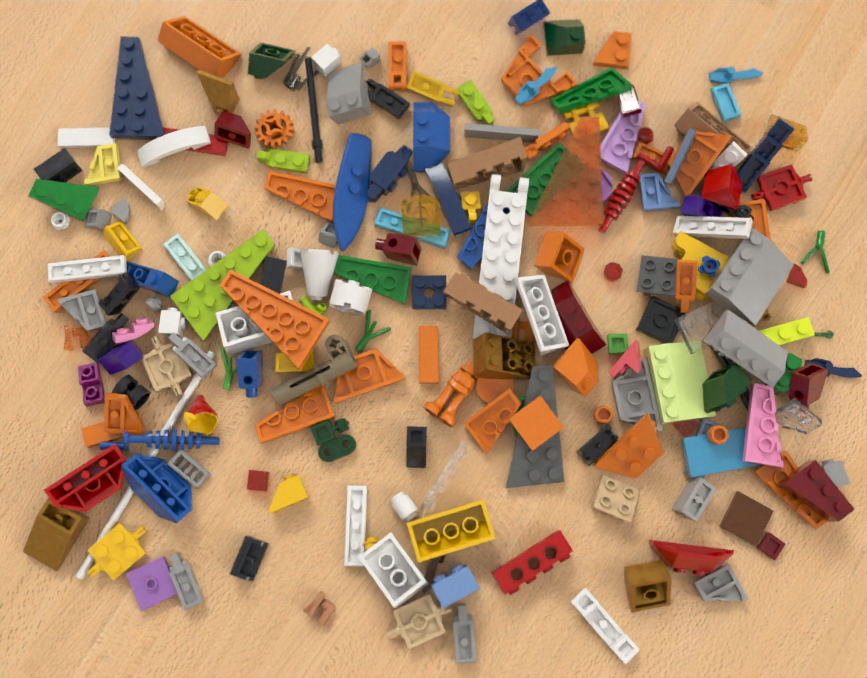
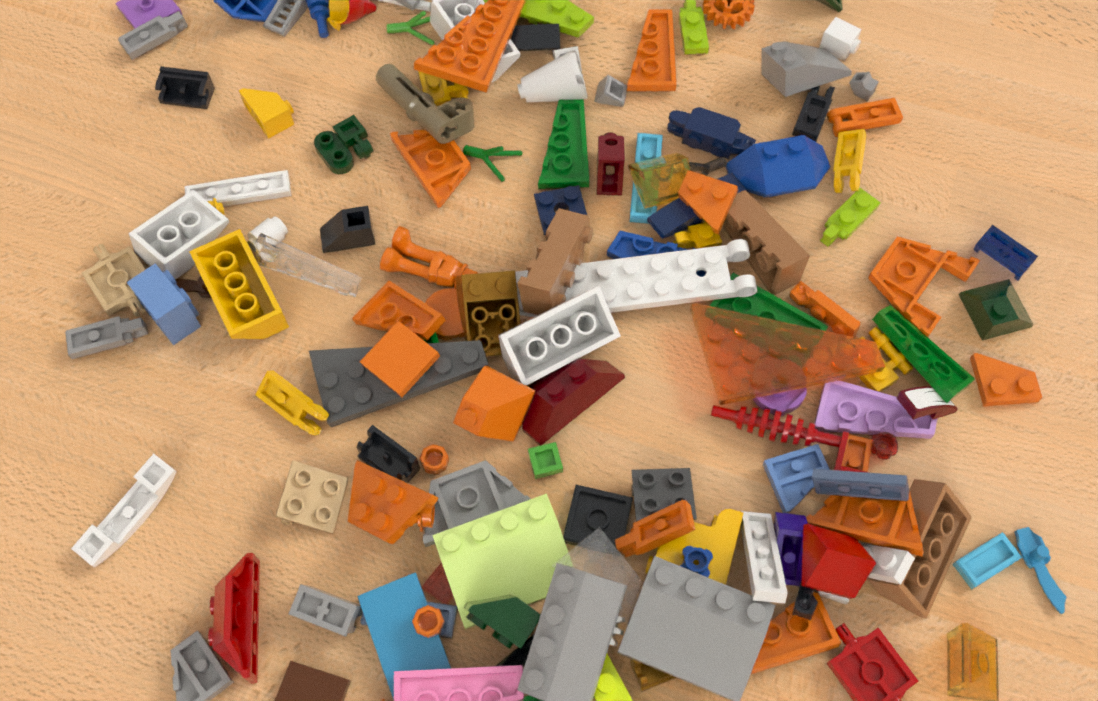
camera: 80 degrees right, 15 degrees down
blue torso [236,350,263,398] -> none
clear red tile [247,470,270,492] -> none
orange wing [255,385,335,445] -> none
clear smoke plant [282,46,319,91] -> none
lime arm [299,296,327,315] -> none
nougat piece [303,591,335,628] -> none
black bar [305,57,323,163] -> none
white brick [329,279,373,316] -> none
blue piece [333,133,372,251] -> none
orange tile [419,326,439,384] -> none
light grey tile [464,123,539,143] -> none
red brick [491,530,573,595] -> none
dark azure piece [515,67,557,106] -> none
orange slope [534,231,585,283] -> none
clear red tile [603,262,623,282] -> none
coral slope [608,340,642,377] -> none
pearl gold slope [624,560,671,612] -> none
dark blue slope [737,117,795,193] -> none
none -> yellow hinge [255,370,329,436]
none -> orange wing [678,170,738,235]

